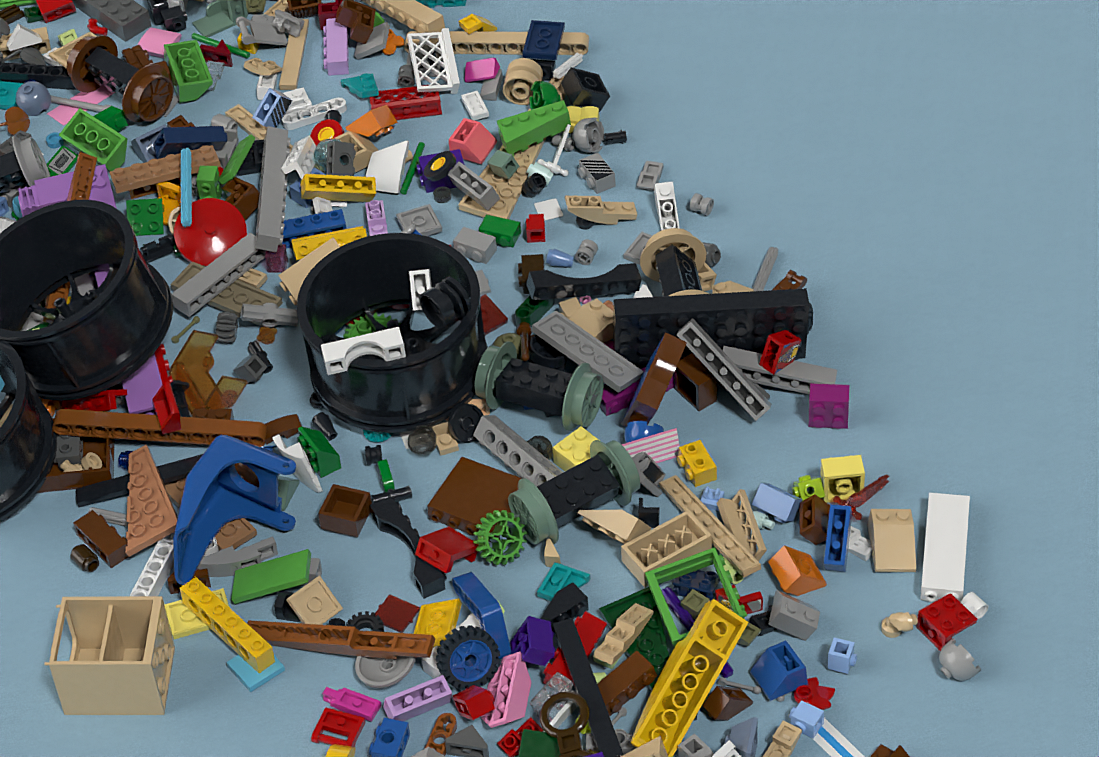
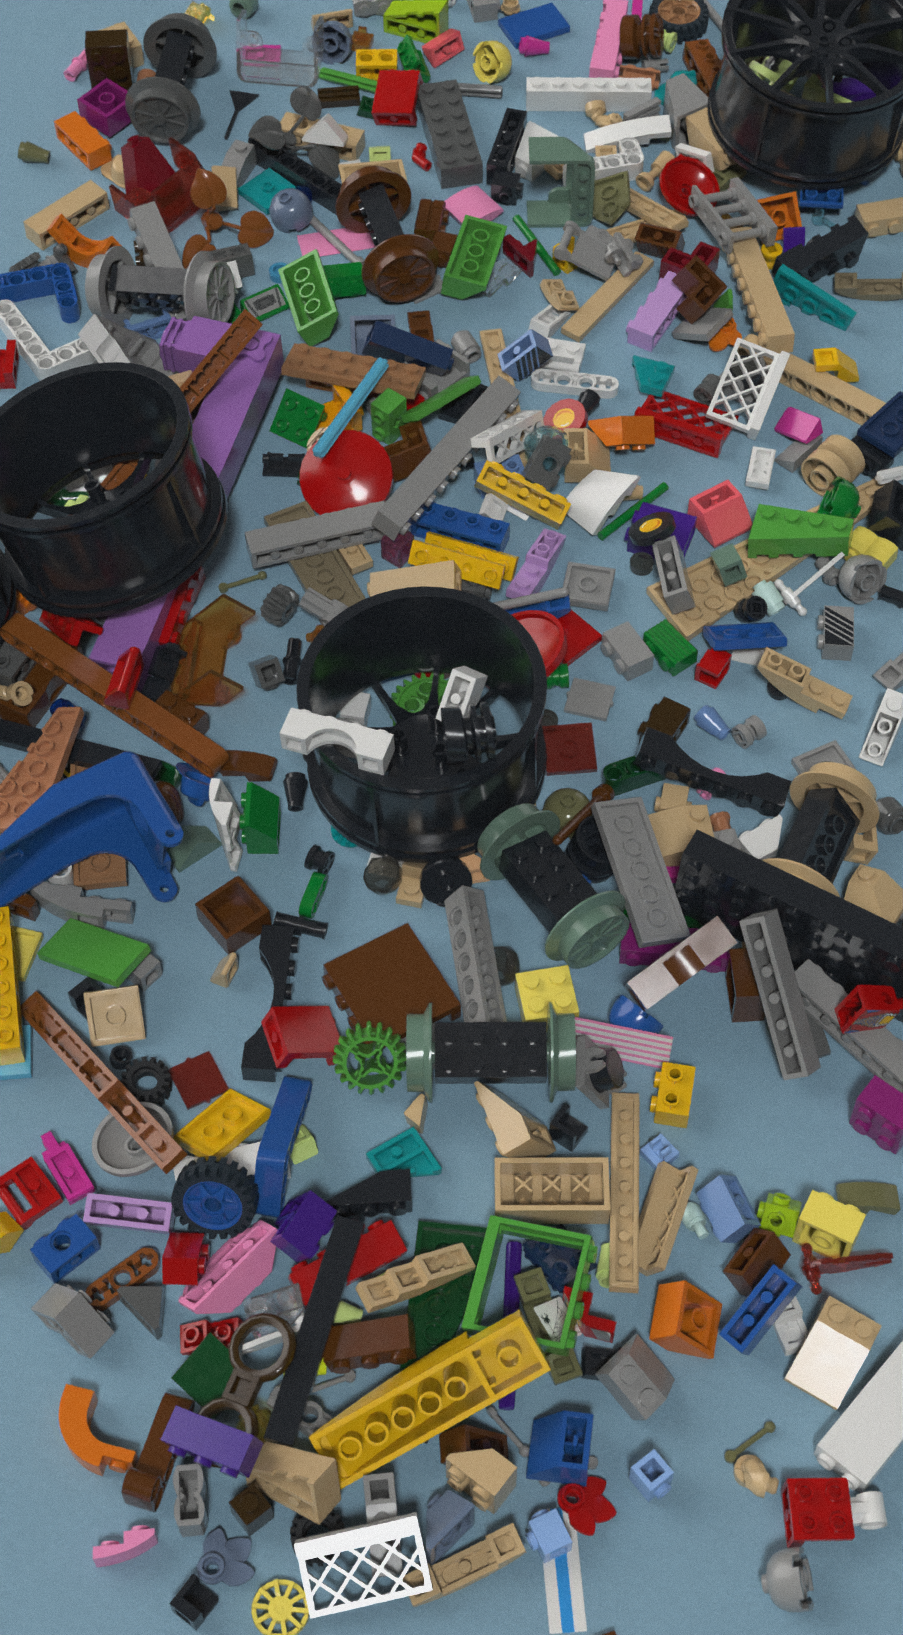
camera: 30 degrees right, 10 degrees up
none -> tan slope [210,952,239,988]
none -> tan slope [446,1448,517,1514]
none -> blue tile [703,622,787,651]
none -> olive hinge [724,1421,776,1464]
none -> olive slope [836,1182,901,1215]

